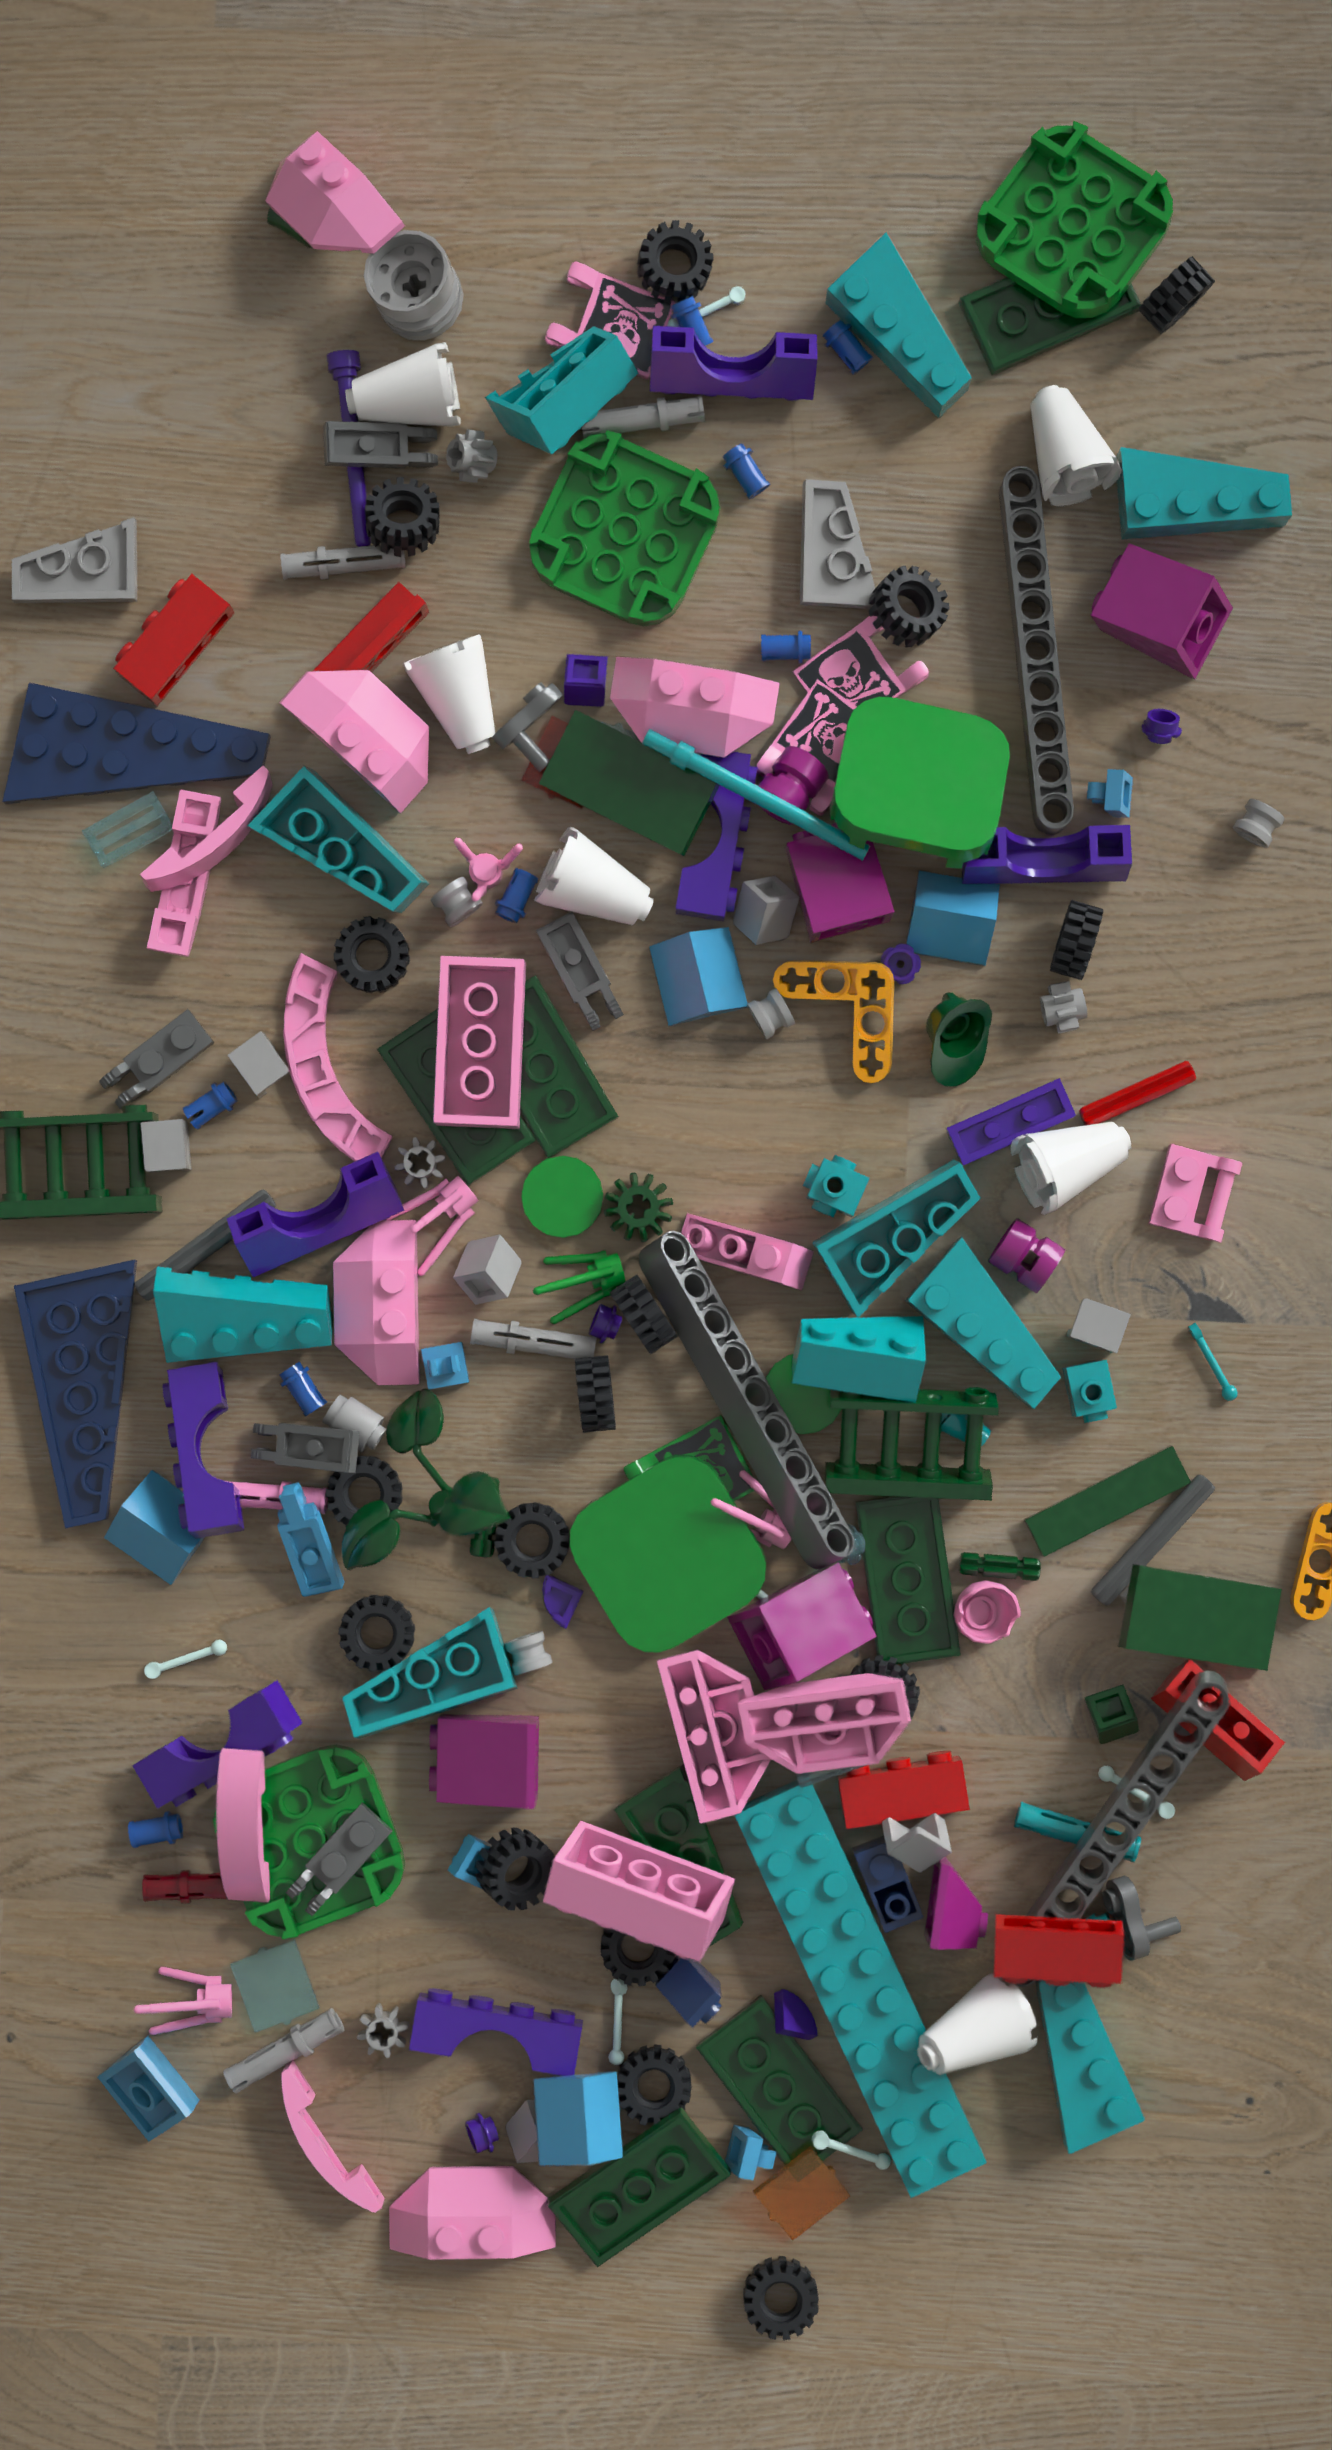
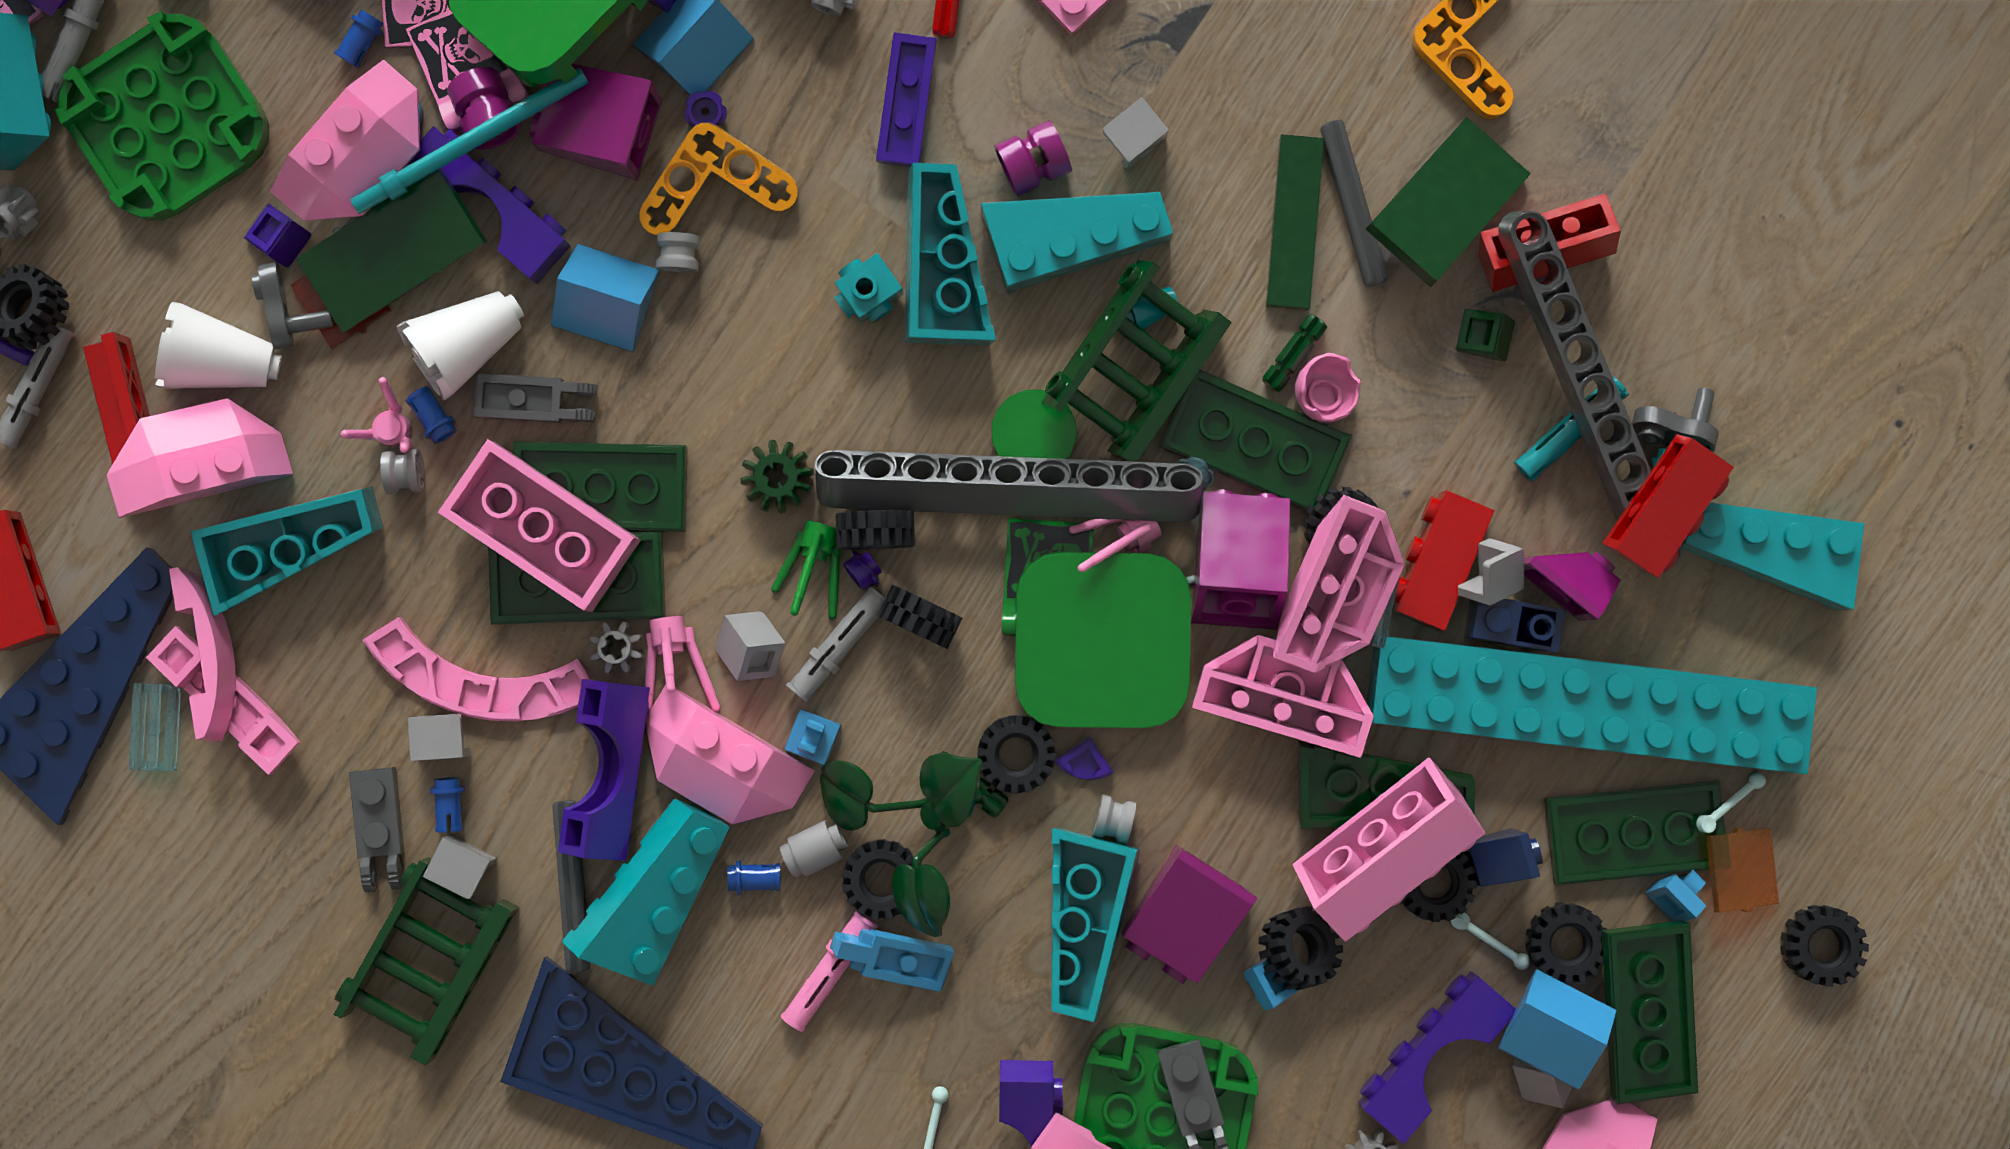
camera: 65 degrees left, 0 degrees up
dark azure slope [104,1470,205,1585] -> none
dark purple arch [162,1362,245,1539] -> none
dark grey hinge [251,1423,360,1473] -> none
black tyre [333,916,410,994] -> none
black tyre [338,1594,415,1672] -> none
dark purple plate [465,2113,499,2154] -> none
green tile [521,1156,604,1238] -> none
bright pink slope [681,1213,814,1291] -> none
light grey panel [733,876,799,945] -> none
dark purple tile [774,1989,818,2040] -> none
teal wedge [792,1316,926,1403] -> none
white cone [917,1973,1037,2074] -> none
dark green piece [926,992,992,1087] -> none
white cone [1011,1122,1131,1215] -> none
teal brick [1062,1360,1117,1423] -> none
light aqua hinge [1098,1765,1175,1819] -> none
teal hinge [1188,1323,1238,1401] -> none

